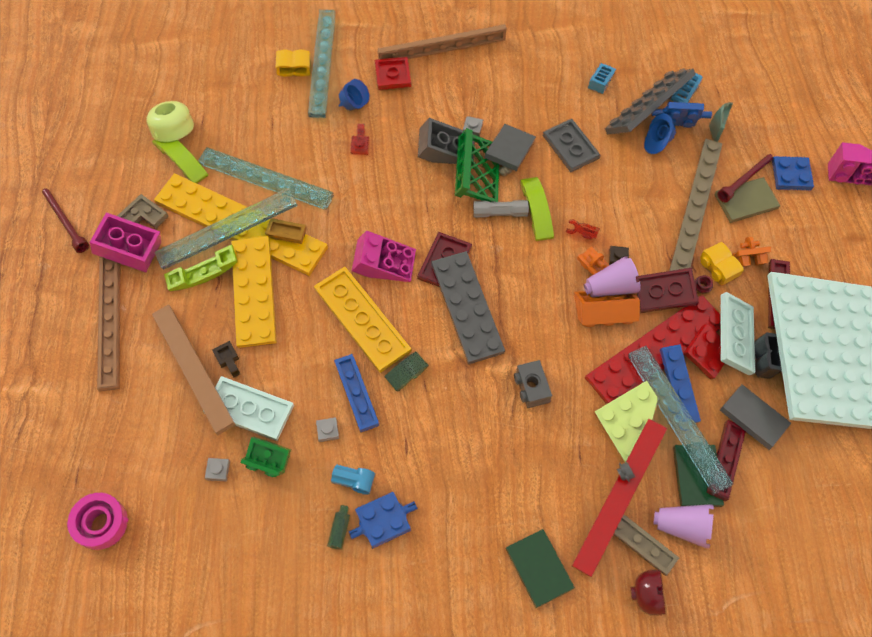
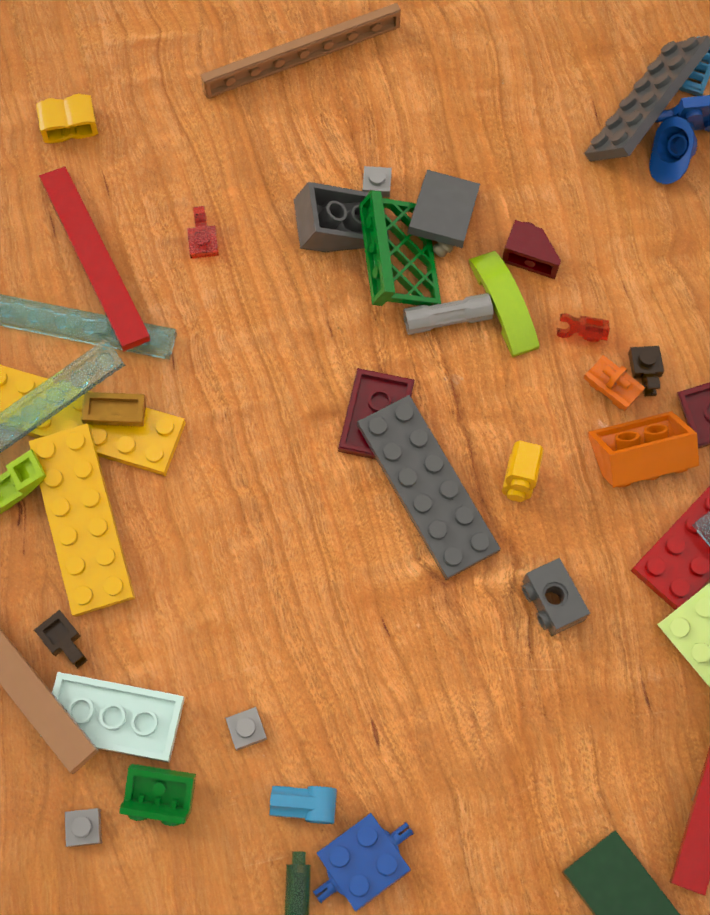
camera: 10 degrees left, 5 degrees up
clear light blue plate [308,10,336,118] -> none
yellow plate [314,267,412,373] -> none
blue plate [334,354,380,433] -> none
blue piece [339,79,370,110] -> none
dark pink slope [352,230,416,282] -> none
red plate [375,57,411,90] -> none
clear green slope [384,351,429,392] -> none
dark grey tile [543,119,601,172] -> none
lavender cone [584,256,641,297] -> none
dark azure slope [588,63,616,94] -> none
none -> red tile [39,166,151,352]
none -> dark red slope [502,220,561,279]
none -> yellow brick [502,441,544,502]

